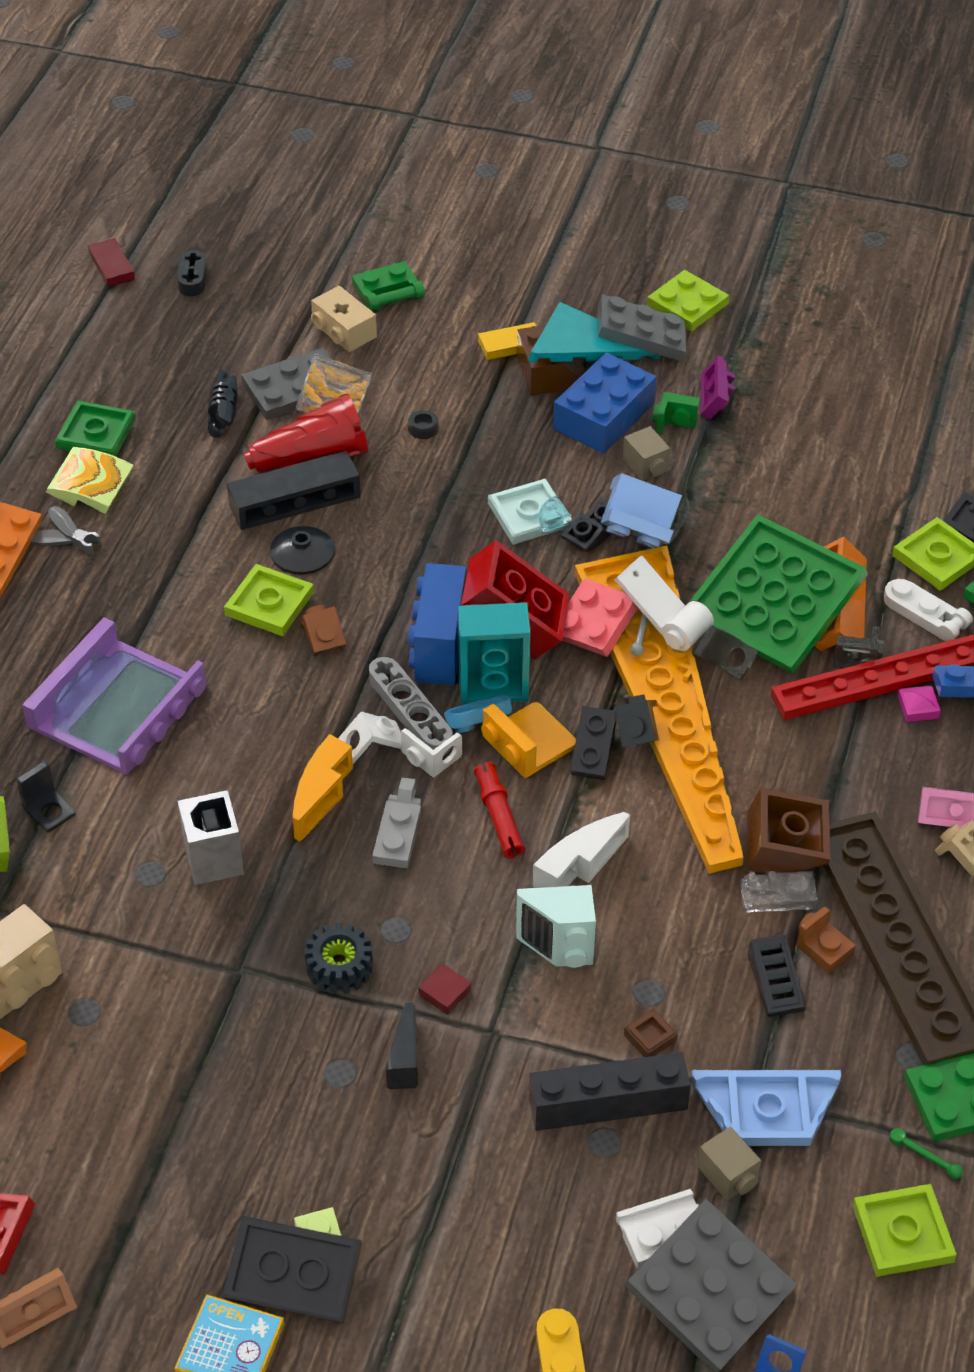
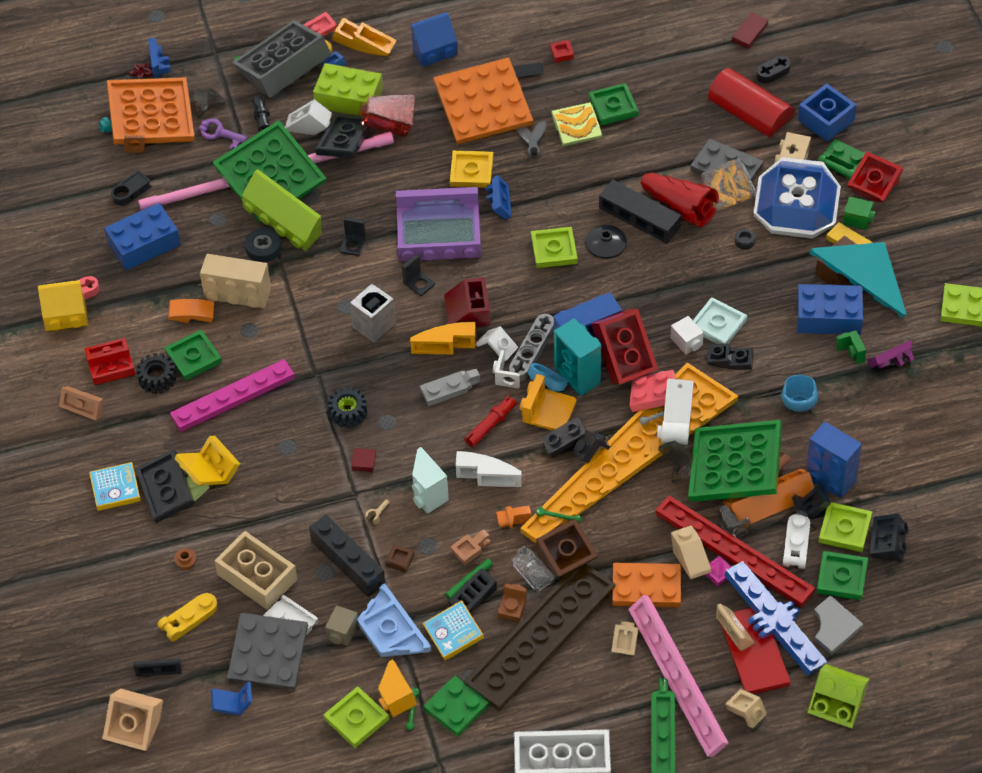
camera: 60 degrees right, 5 degrees up
black hinge [207,370,238,438] -> none
dark orange bracket [300,605,346,655] -> none
black slope [386,1002,418,1089] -> none
clear light blue tile [539,495,571,533] -> none
dark grey plate [598,294,686,361] -> none
light blue bracket [601,473,682,548] -> none
dark tan brick [623,426,671,481] -> none
none -> black tyre [136,353,176,394]
none -> green plate [164,329,222,381]
none -> dark pink plate [170,359,295,433]
none -> dark orange plate [174,548,197,570]
none -> yellow bracket [175,436,240,486]
none -> tan brick [215,531,297,610]
none -> tan hand [366,499,390,525]
none -> light orange slope [378,660,417,717]
none -> black bracket [402,254,435,296]
none -> medium azure tile [423,600,484,661]
none -> dark red slope [444,277,490,327]
none -> green piece [445,558,493,600]
none -> yellow plate [450,151,493,188]
none -> nougat plate [450,530,491,565]
none -> blue plate [486,175,511,220]
none -> orange piece [496,506,531,529]
none -> green hinge [536,507,582,523]
none -> orange plate [613,563,681,607]
none -> white brick [671,316,704,355]
none -> tan slope [671,525,711,579]
none -> red brick [708,68,795,138]
none -> blue piece [753,157,841,239]
none -> dark azure hair [781,375,819,412]
none -> black bracket [792,484,831,520]
none -> blue brick [798,83,856,142]
none -> blue brick [806,422,862,498]
none -> green brick [843,196,876,230]
none -> red slope [847,151,903,203]

